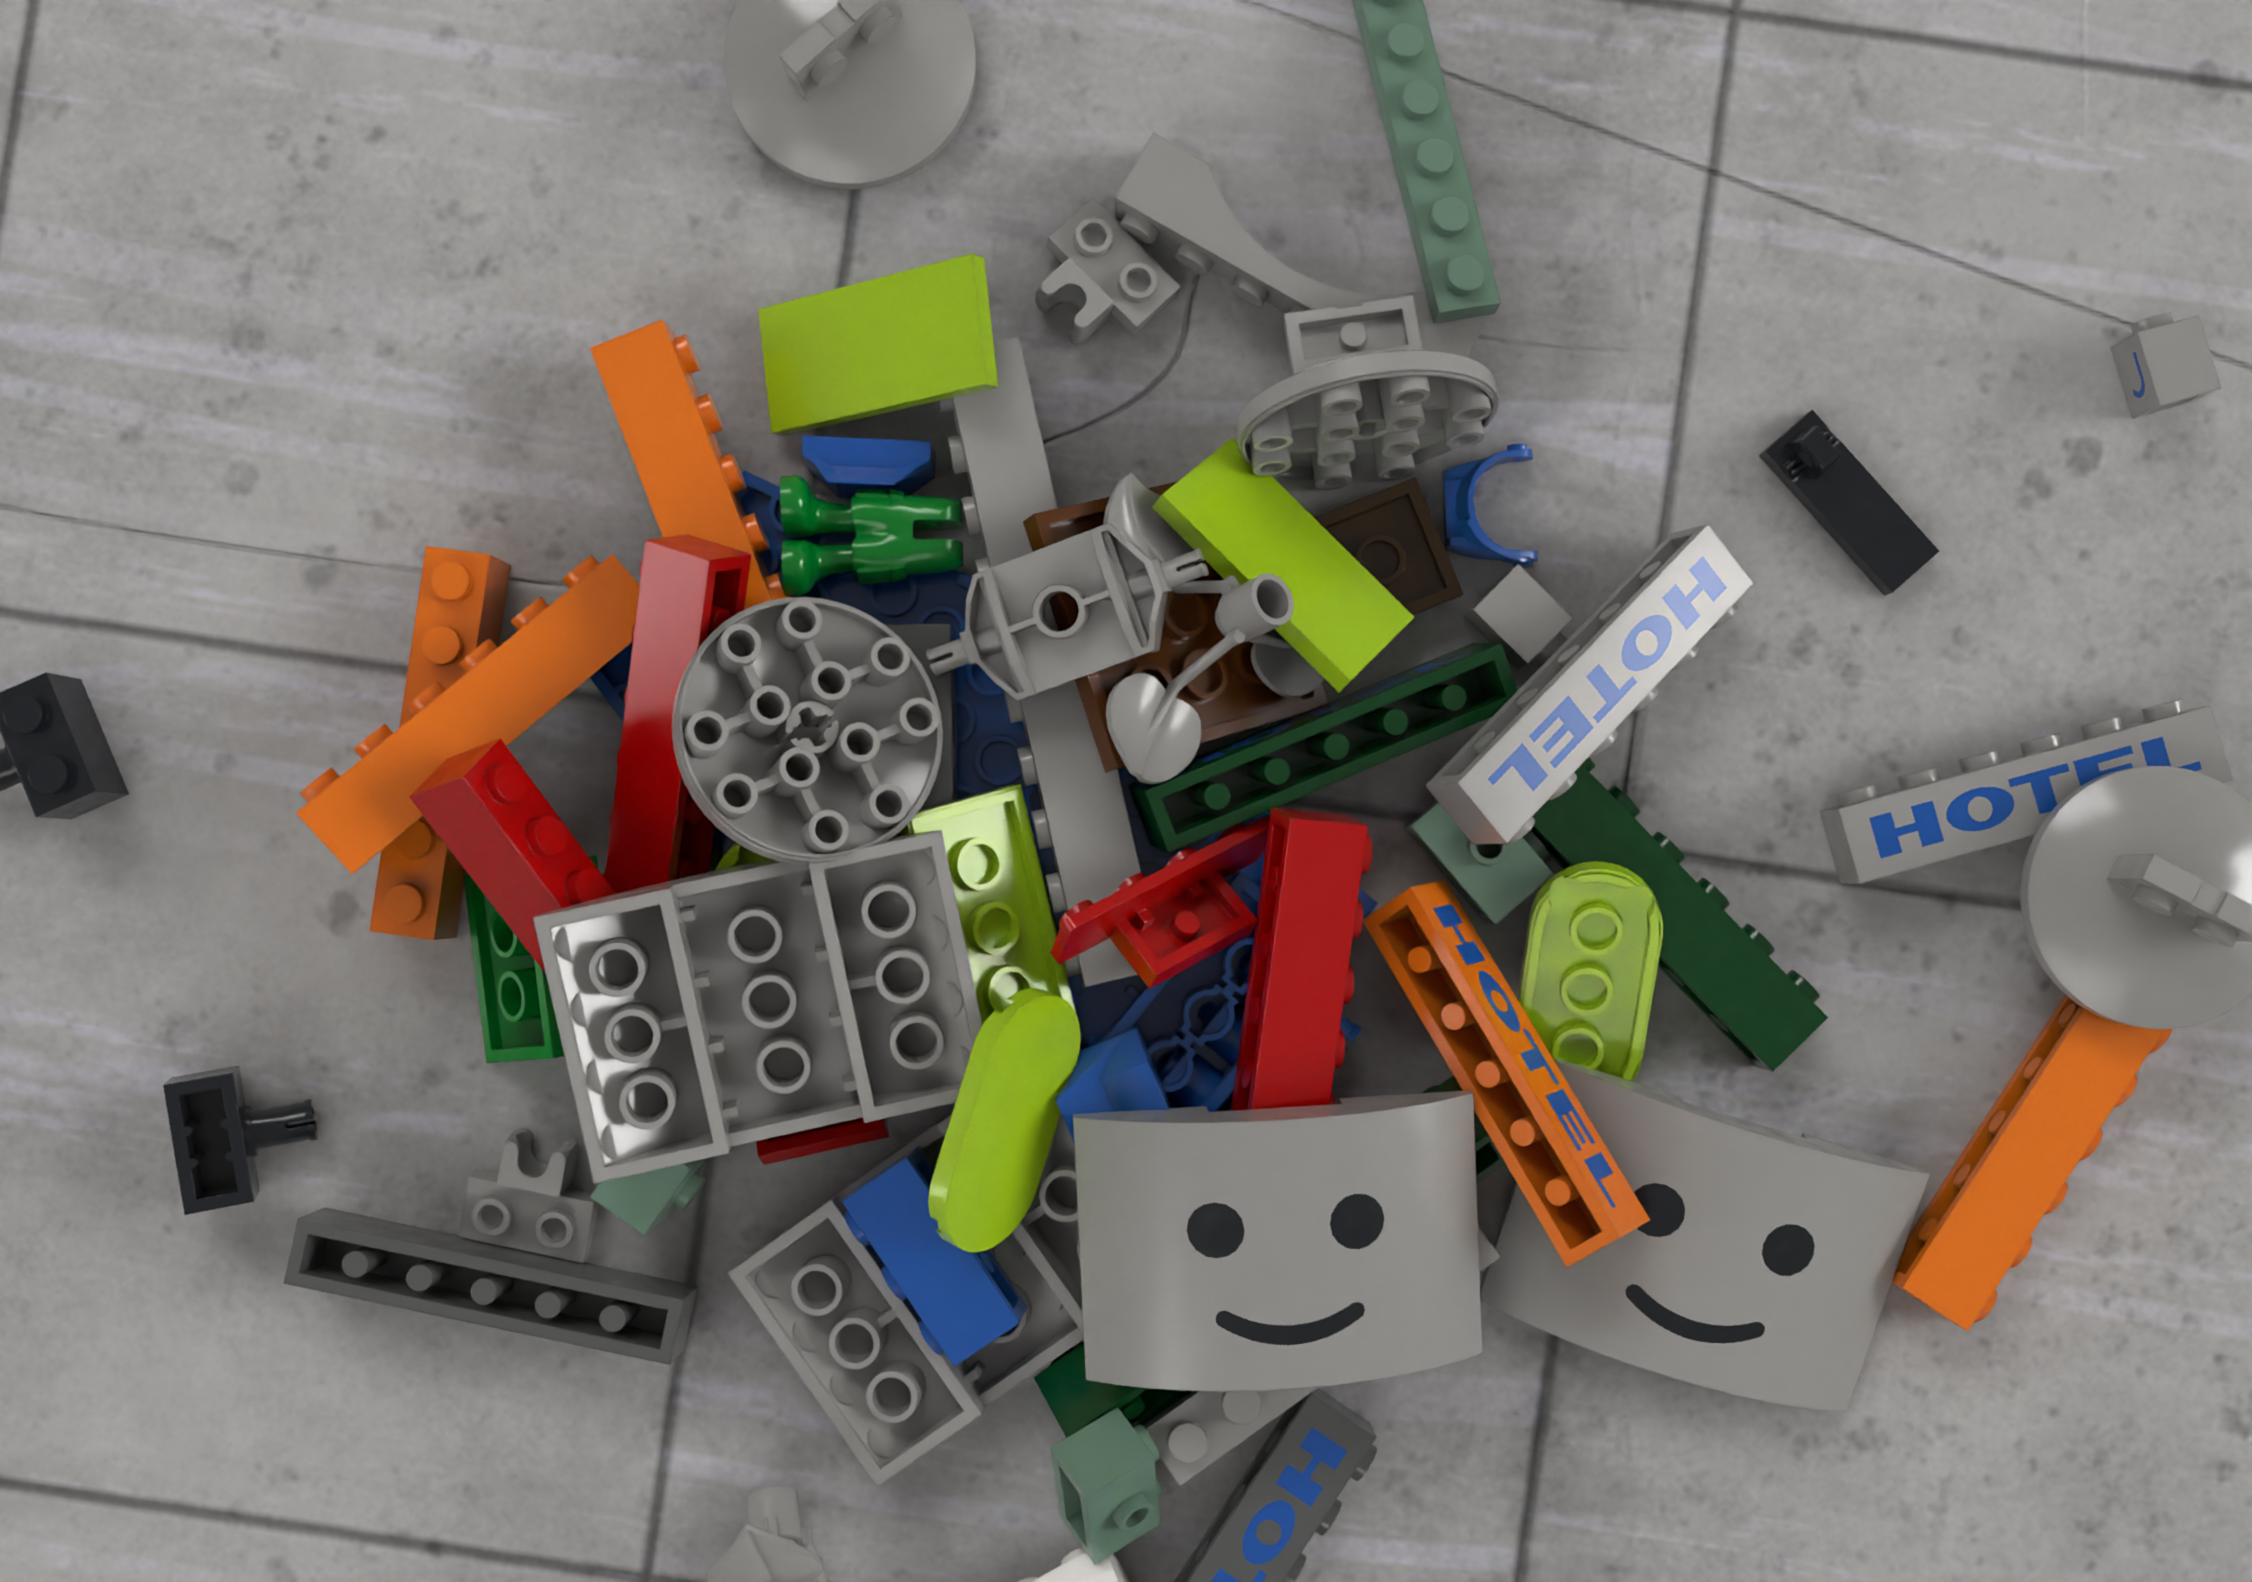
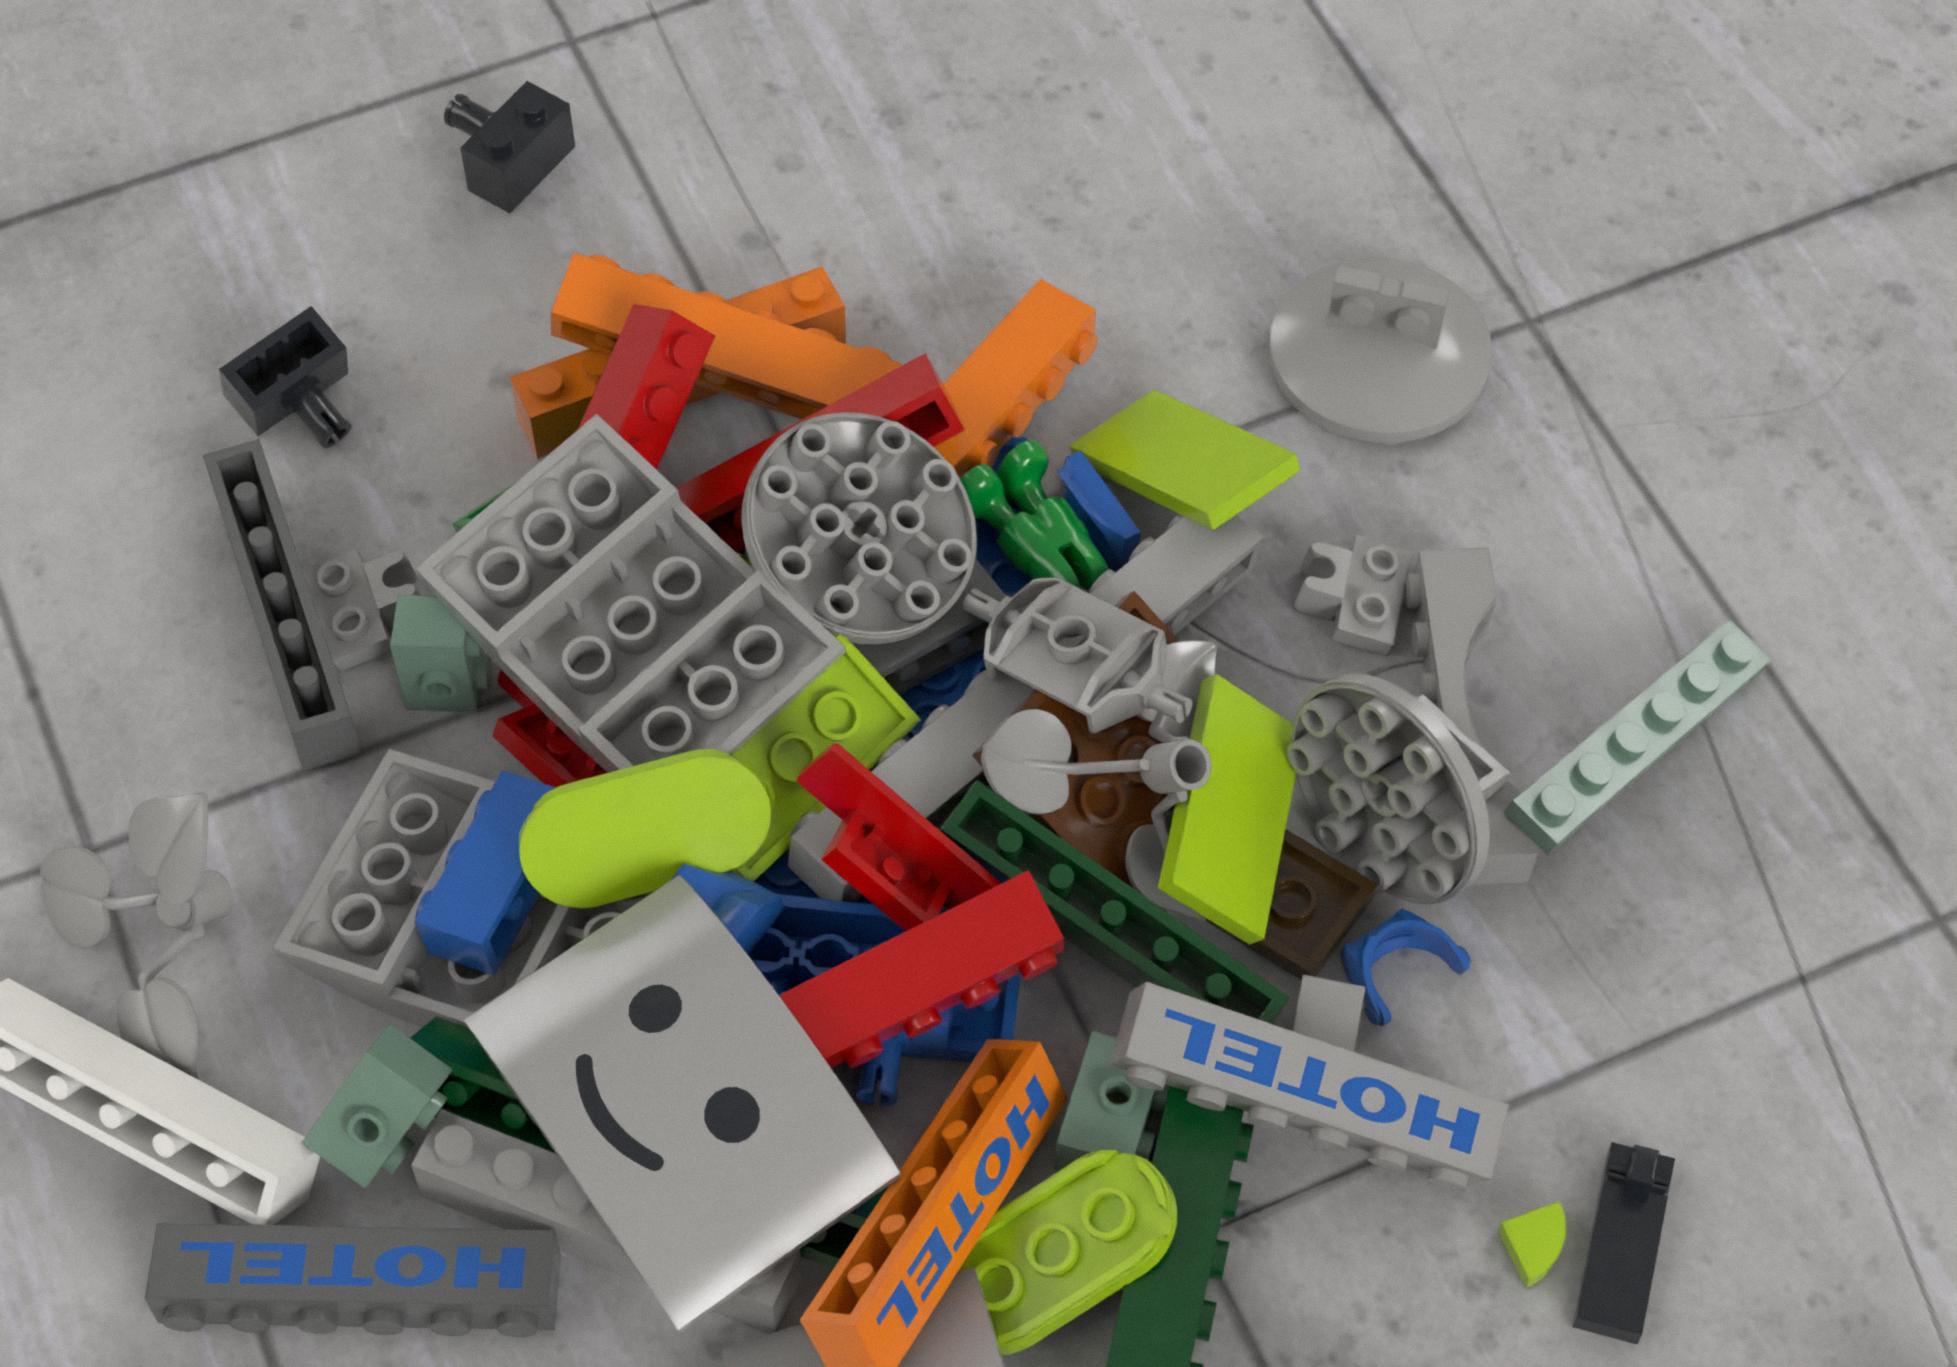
camera: 55 degrees right, 30 degrees down
none -> lime tile [1498,1201,1566,1288]

